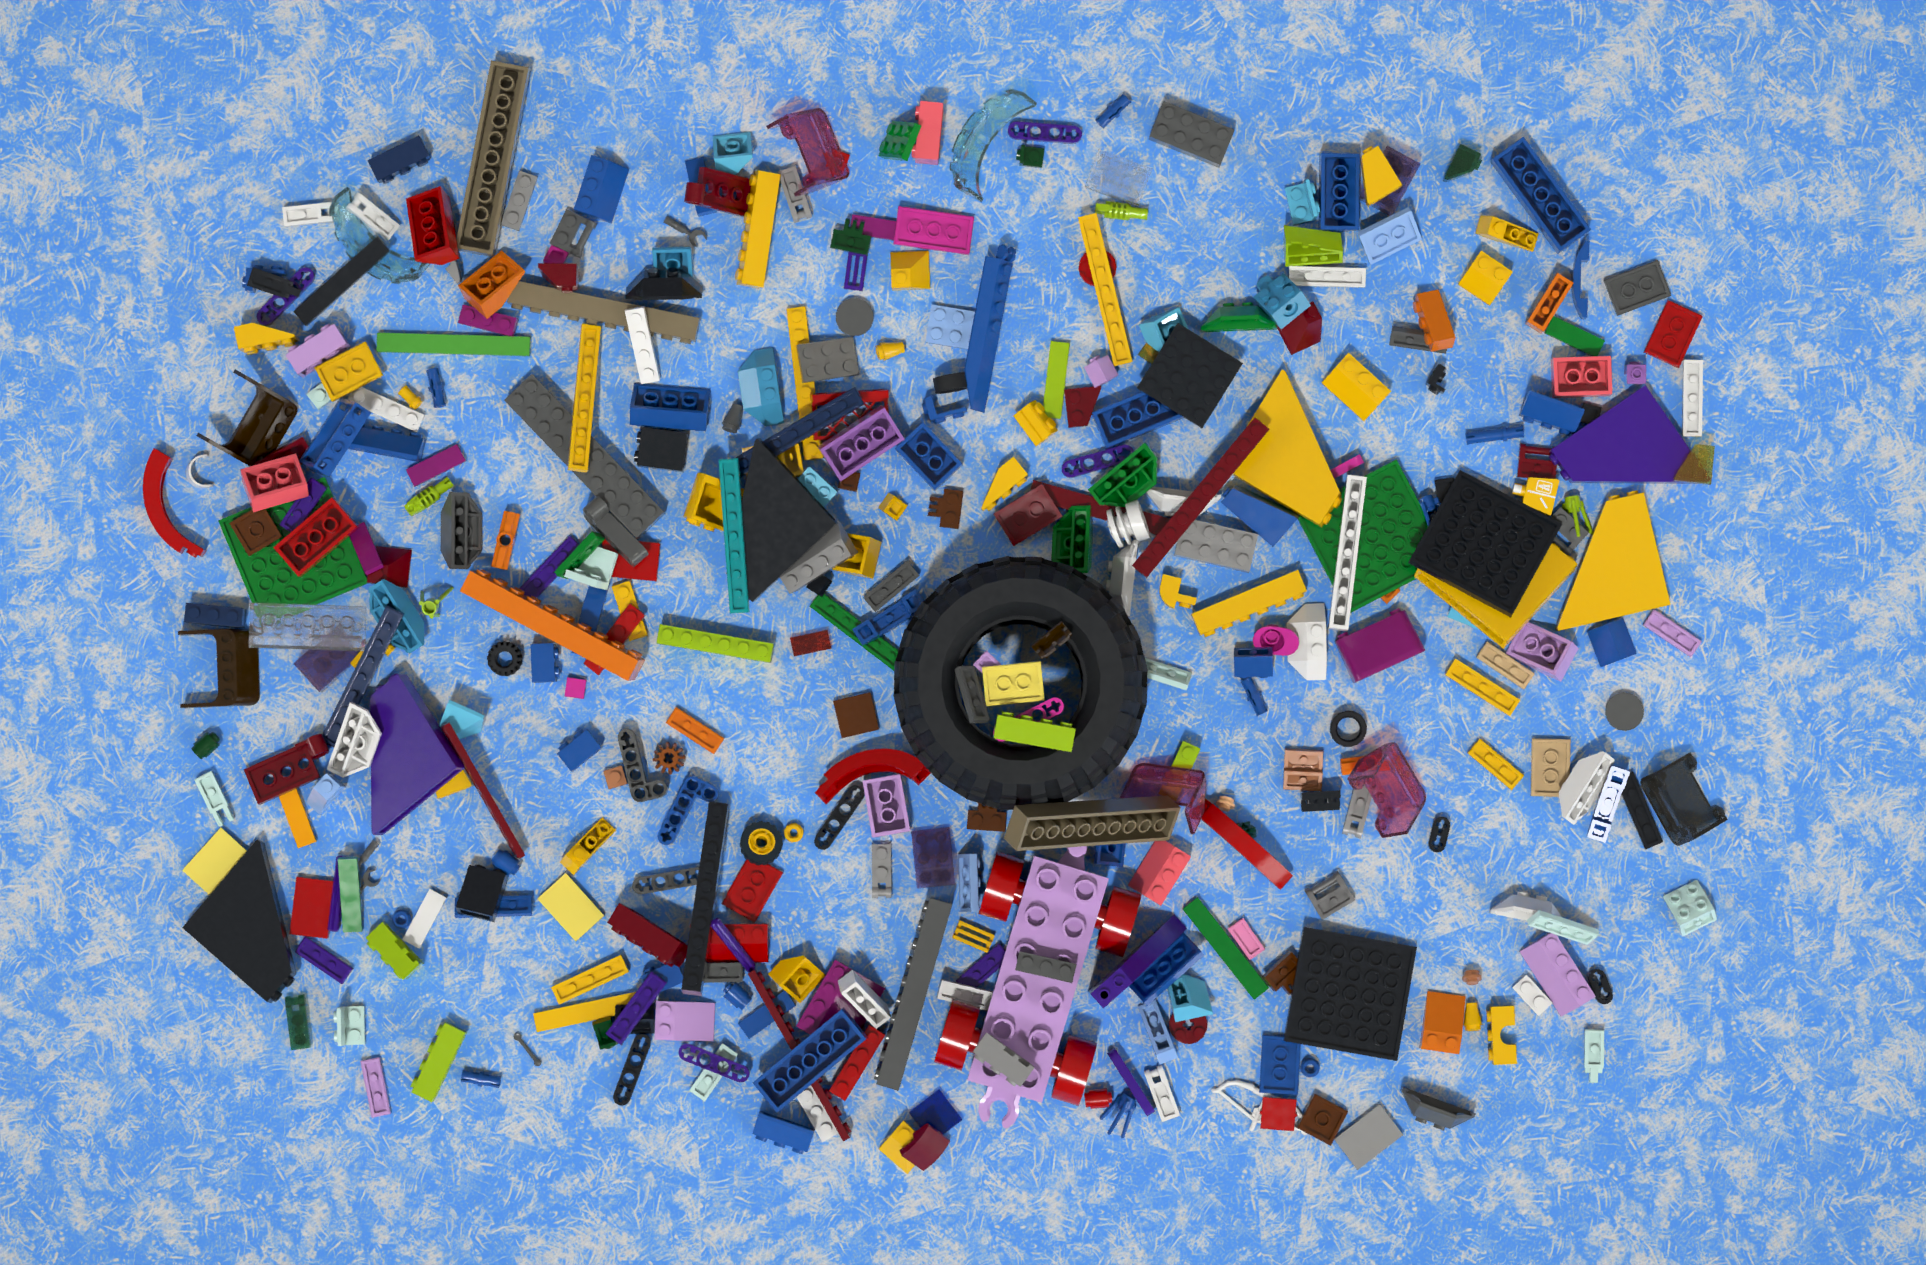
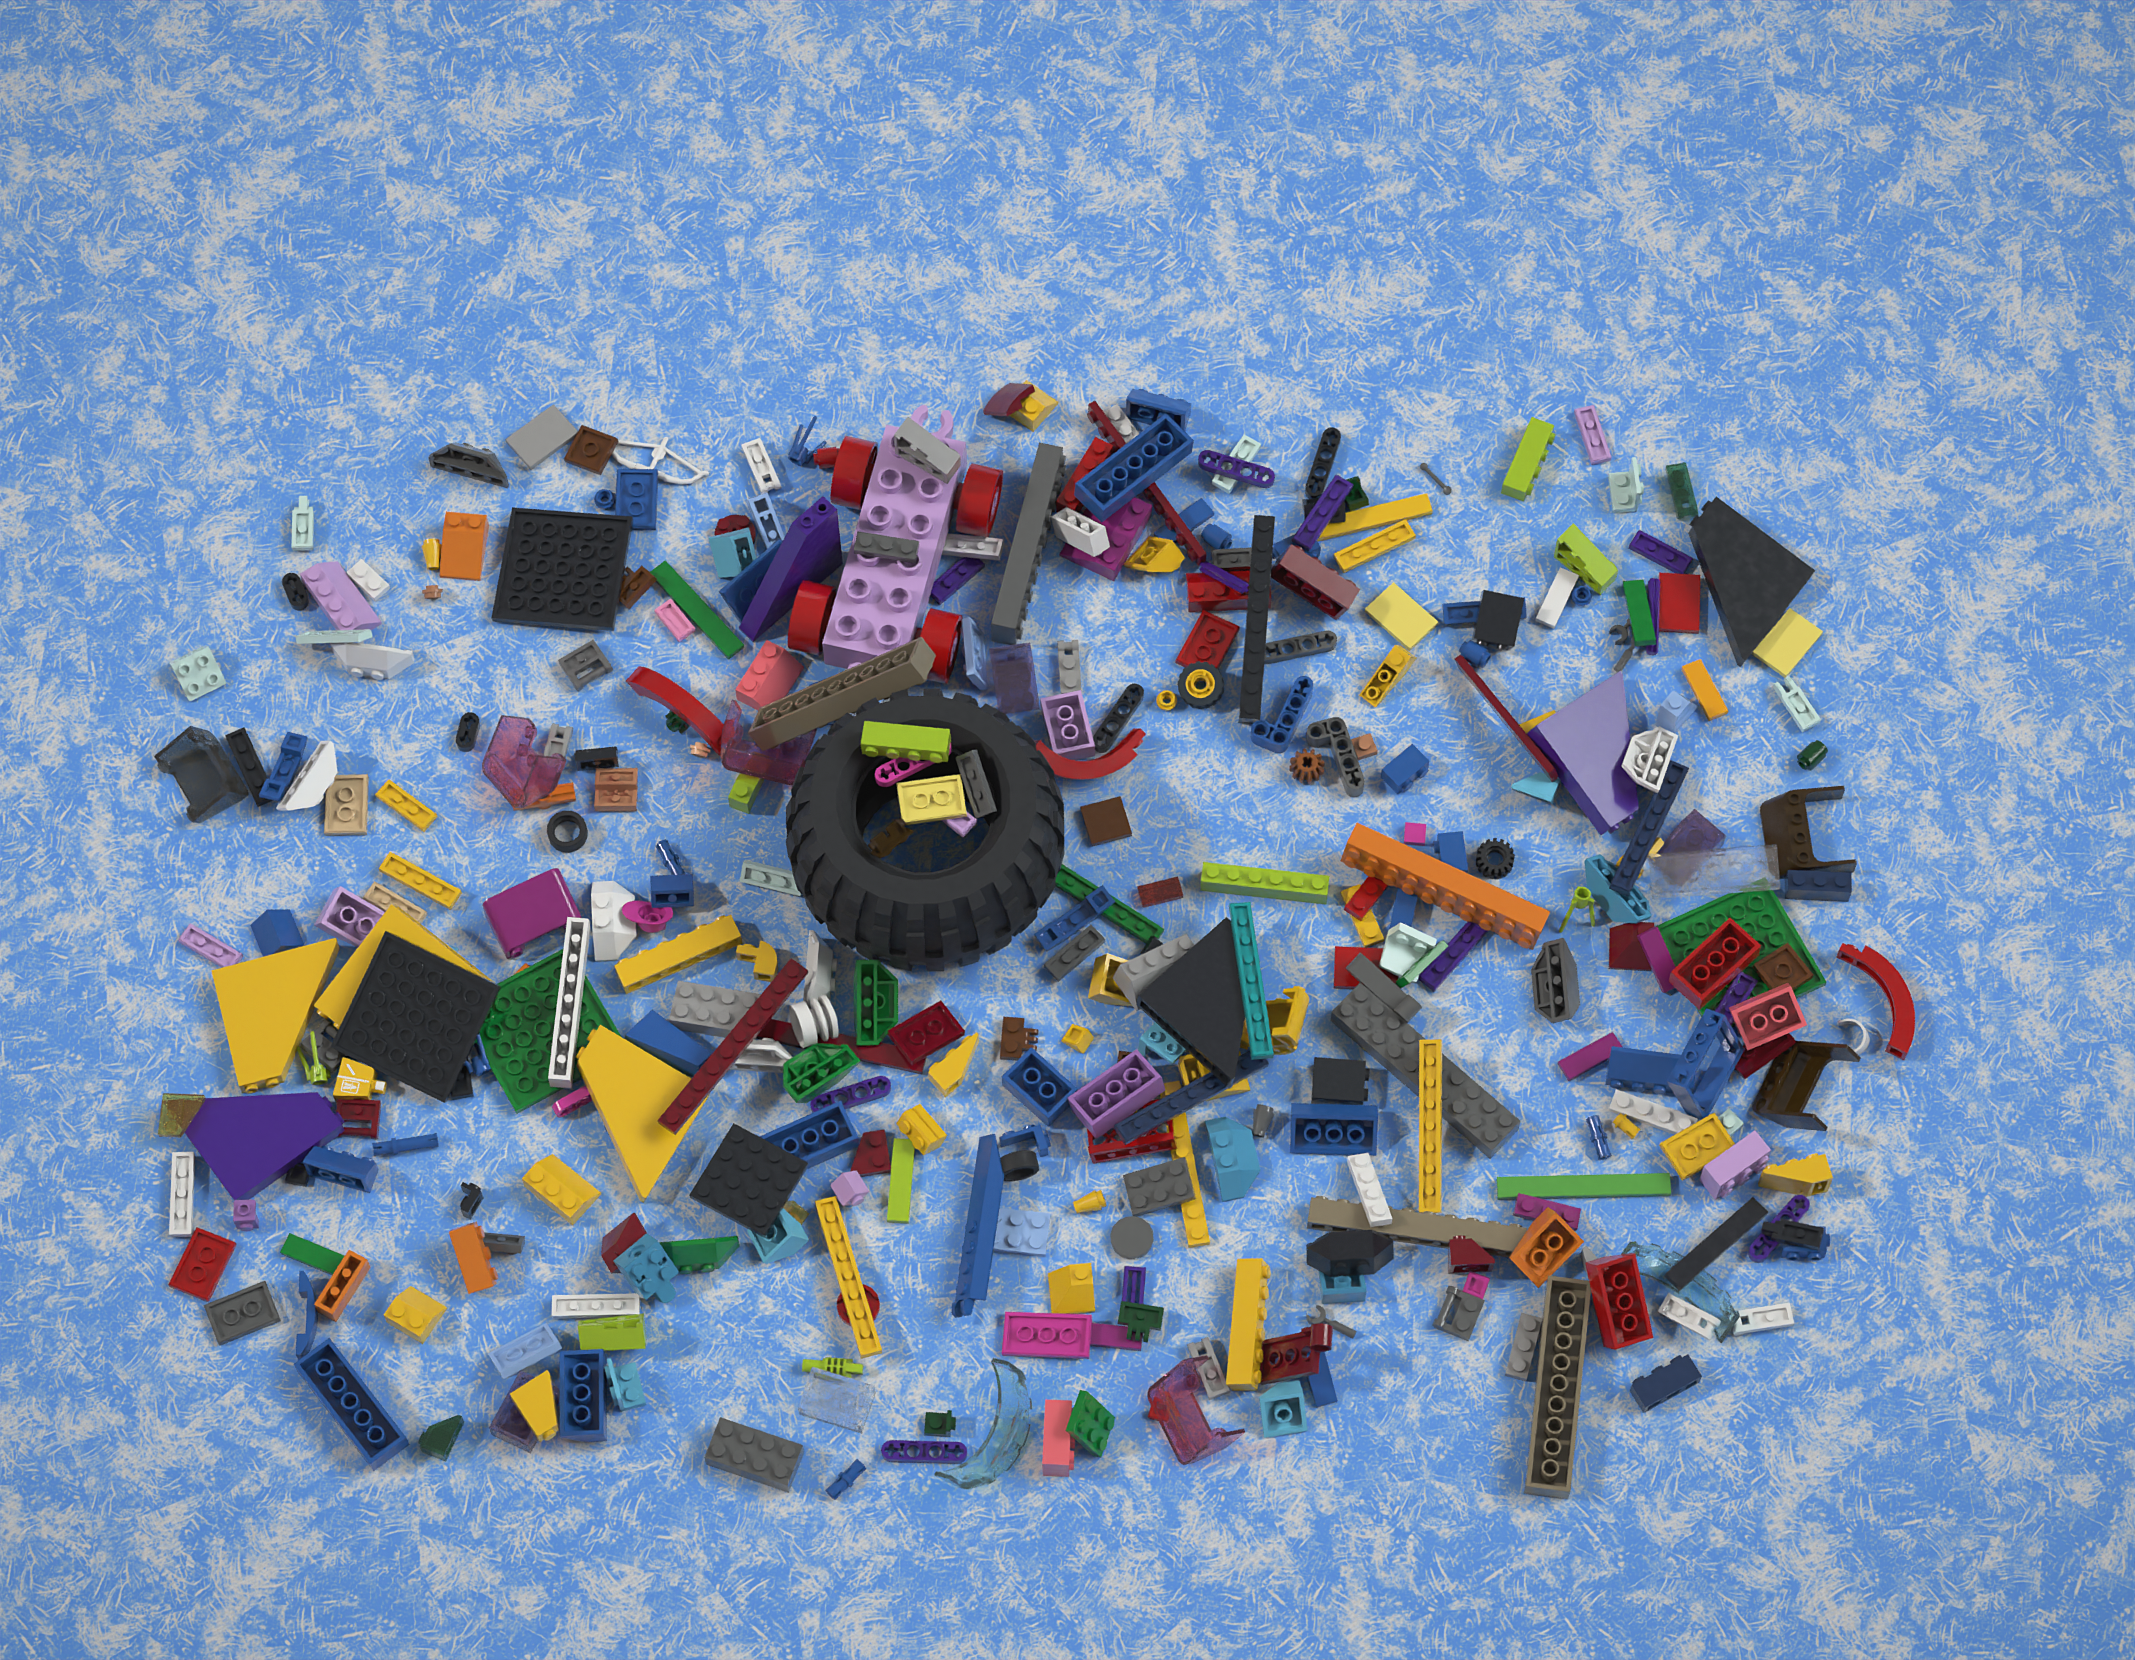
camera: 170 degrees right, 20 degrees down
dark red hinge [244,734,329,805] -> none
lime hinge [404,477,454,516] -> none
blue pin [461,1070,501,1088] -> none
orange piece [491,511,520,570] -> none
blue slope [574,155,629,224] -> none
lavender slope [654,1000,715,1041] -> none
orange tile [666,707,725,754] -> none
clear blue tile [909,1089,963,1134] -> none
yellow tile [952,920,995,953] -> none
dark purple beam [1107,1048,1155,1117] -> none
red piece [1260,1097,1297,1131] -> none
yellow slope [1475,215,1539,252] -> none
yellow arch [1486,1005,1517,1065] -> none
coral brick [1551,356,1612,398] -> none
dark grey tile [1605,692,1644,731] -> none

